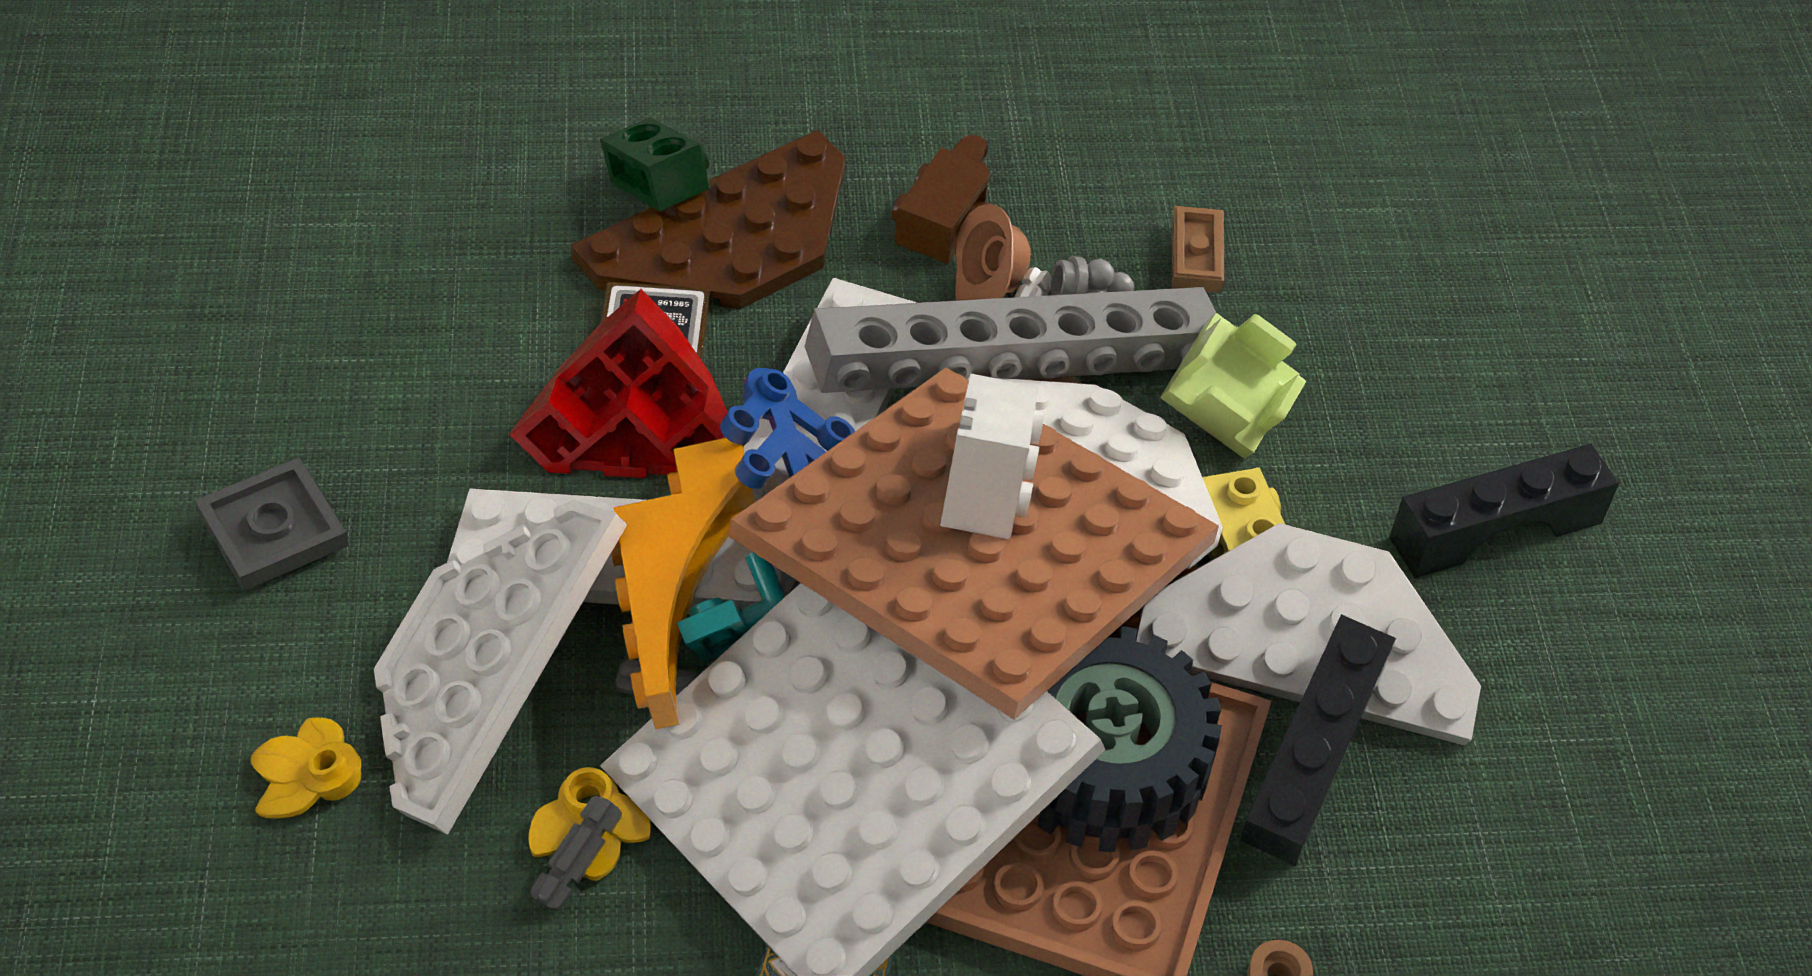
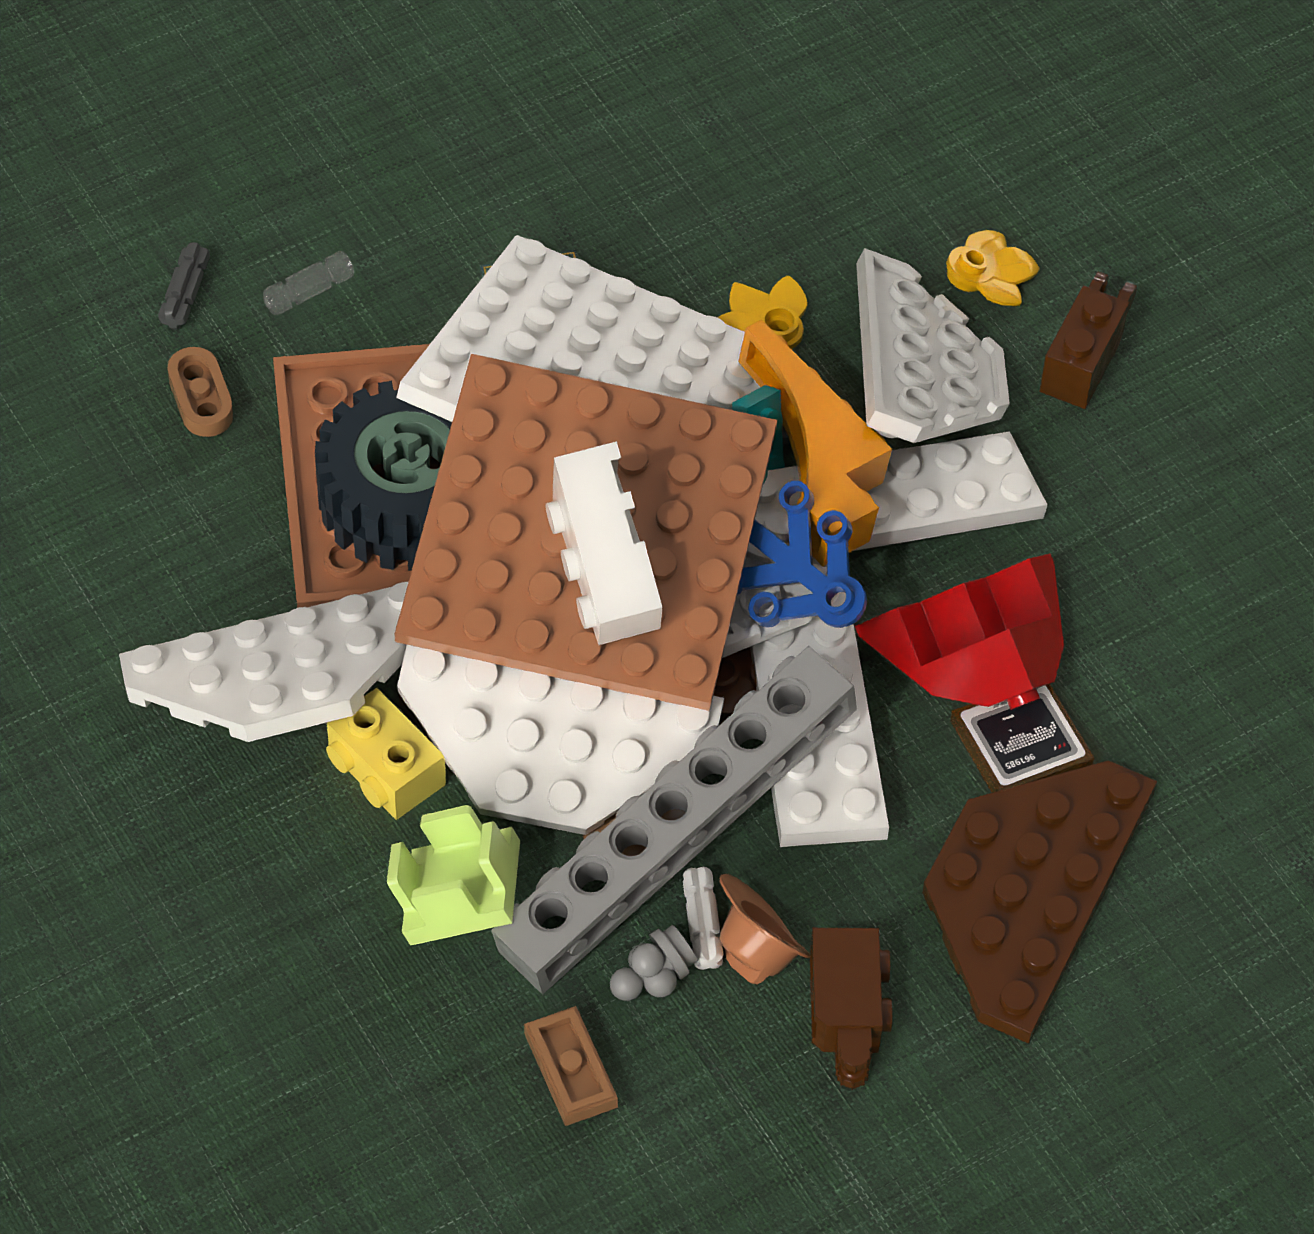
camera: 155 degrees right, 5 degrees up
dark grey plate [195,458,349,591] -> none
dark grey axle [530,796,622,912] -> none
dark green brick [600,117,710,212] -> none
black arch [1240,614,1396,866] -> none
black arch [1389,443,1620,578] -> none
none -> reddish brown hinge [1039,271,1137,409]

